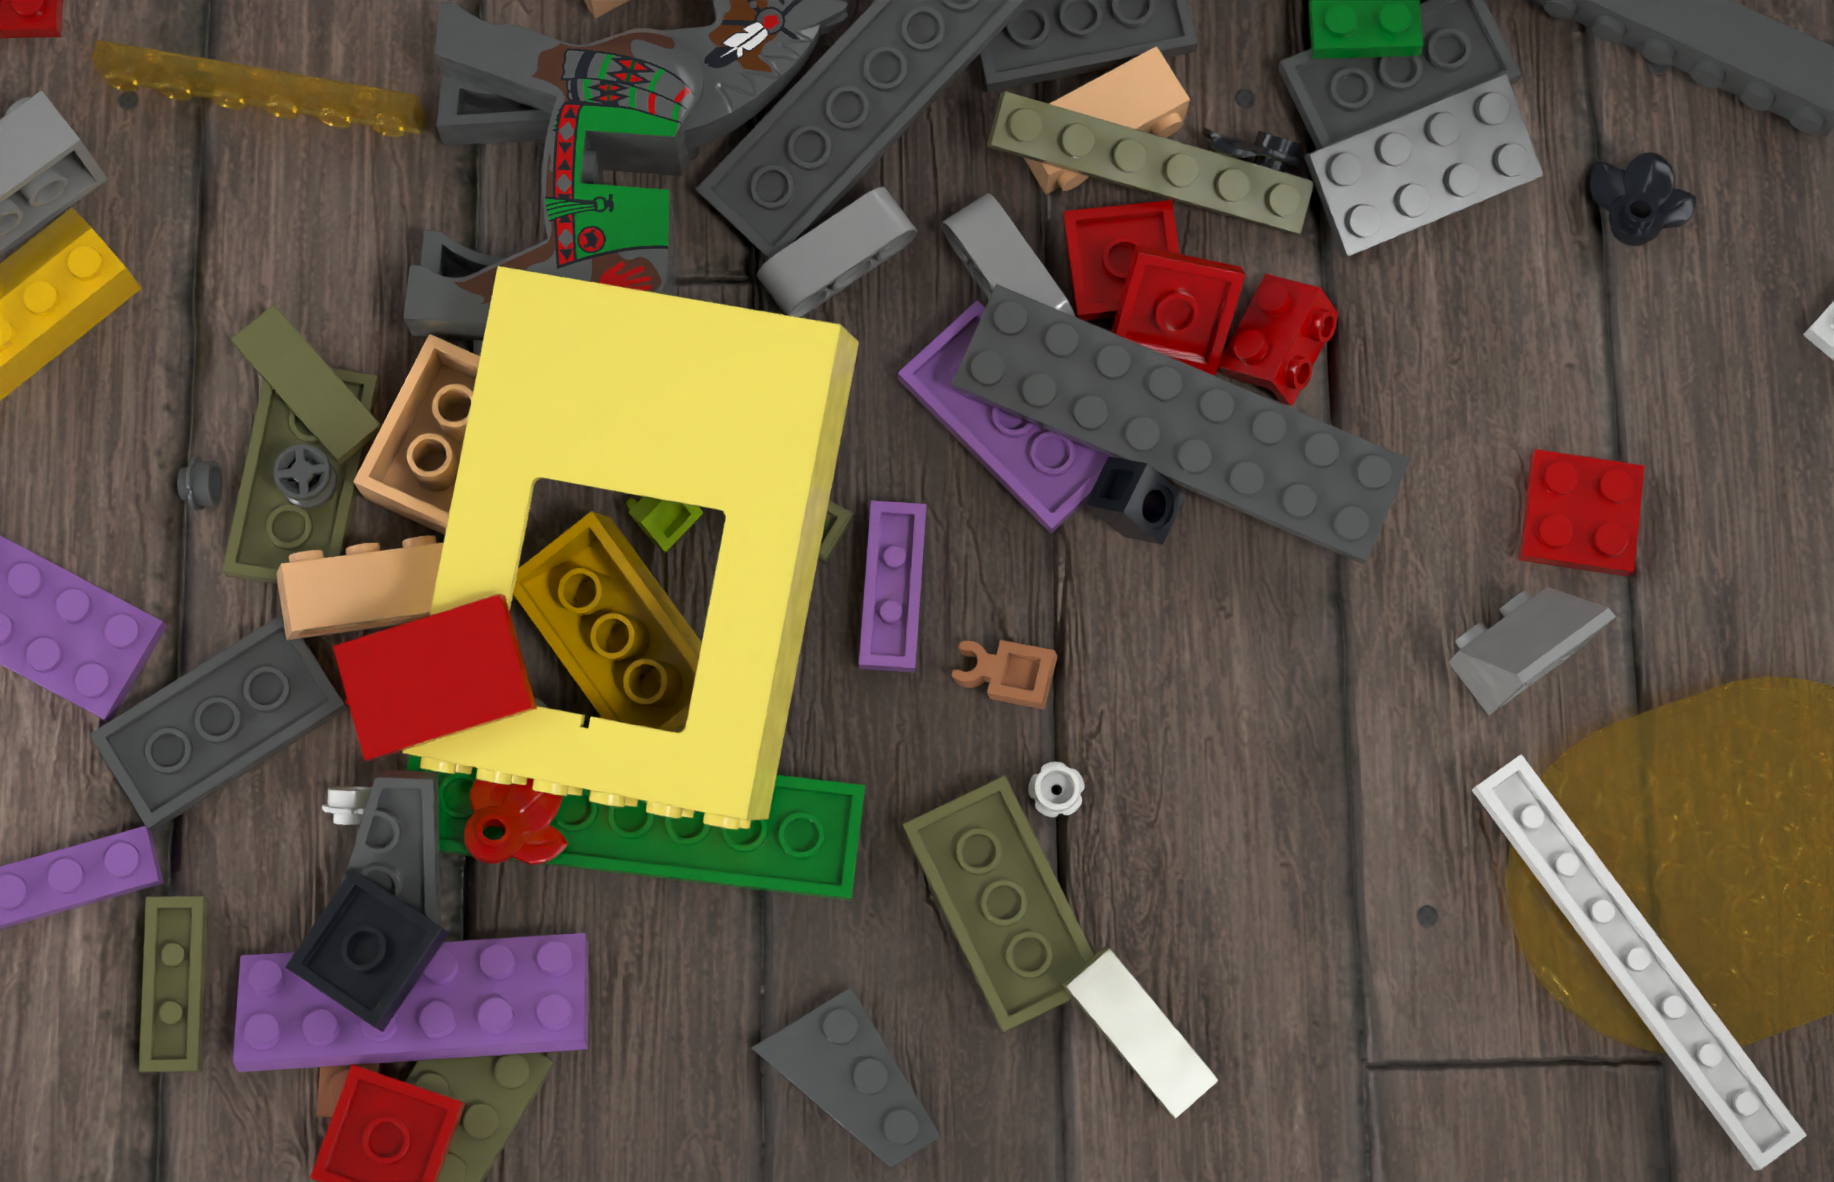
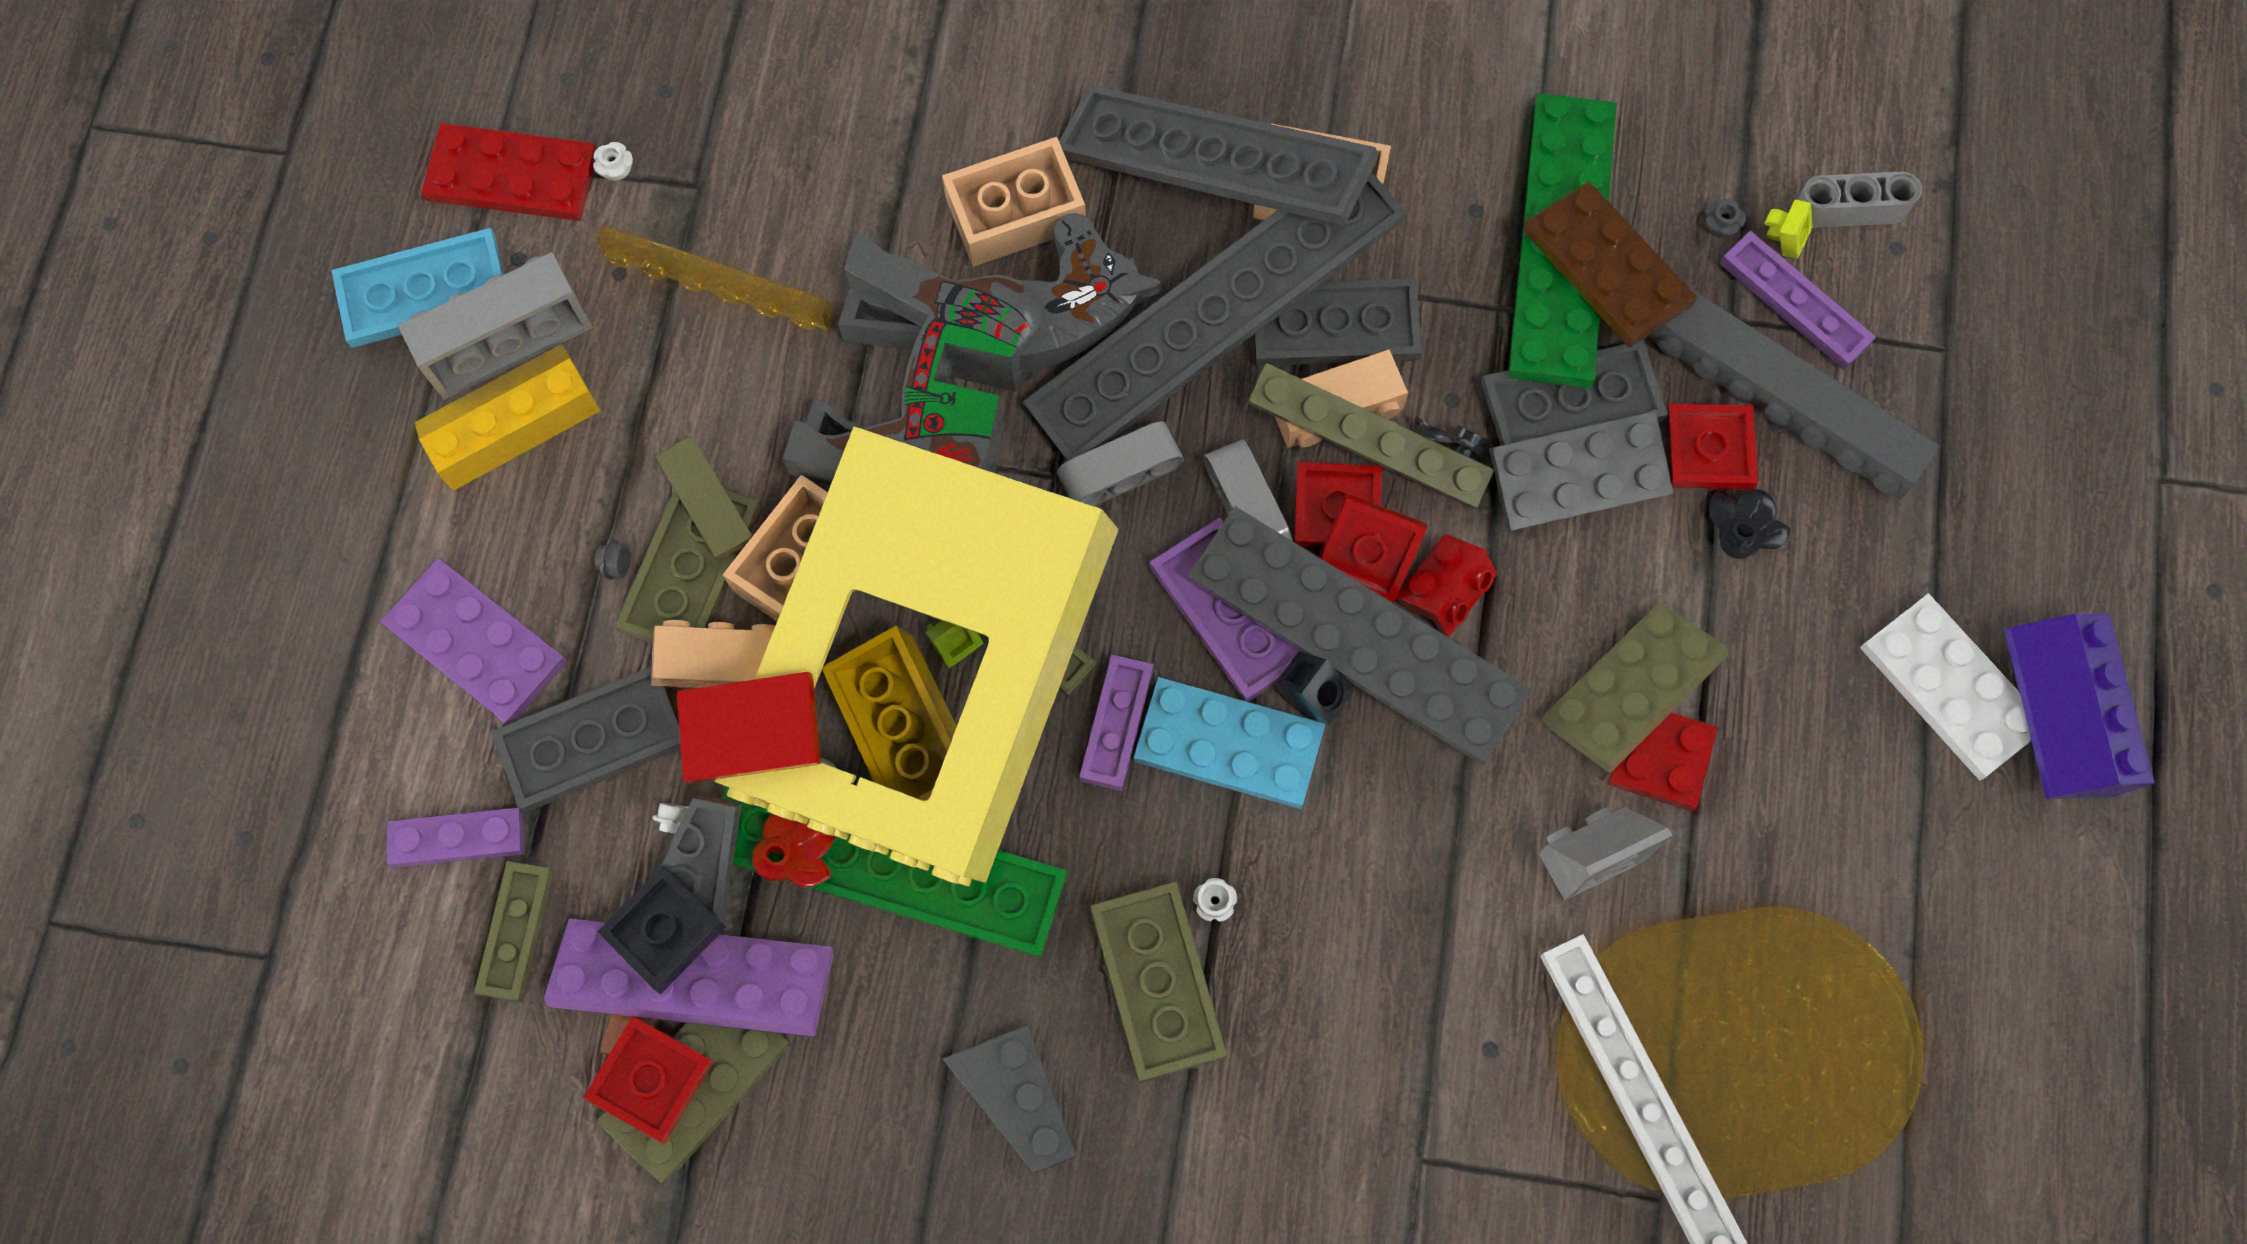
camera: 15 degrees right, 5 degrees down
dark grey wheel [273,444,338,509] -> none
nougat plate [951,640,1057,710] -> none
tile [1062,947,1218,1119] -> none
none -> medium azure plate [1134,677,1325,810]
none -> olive plate [1542,602,1728,773]
none -> red plate [1666,403,1758,490]

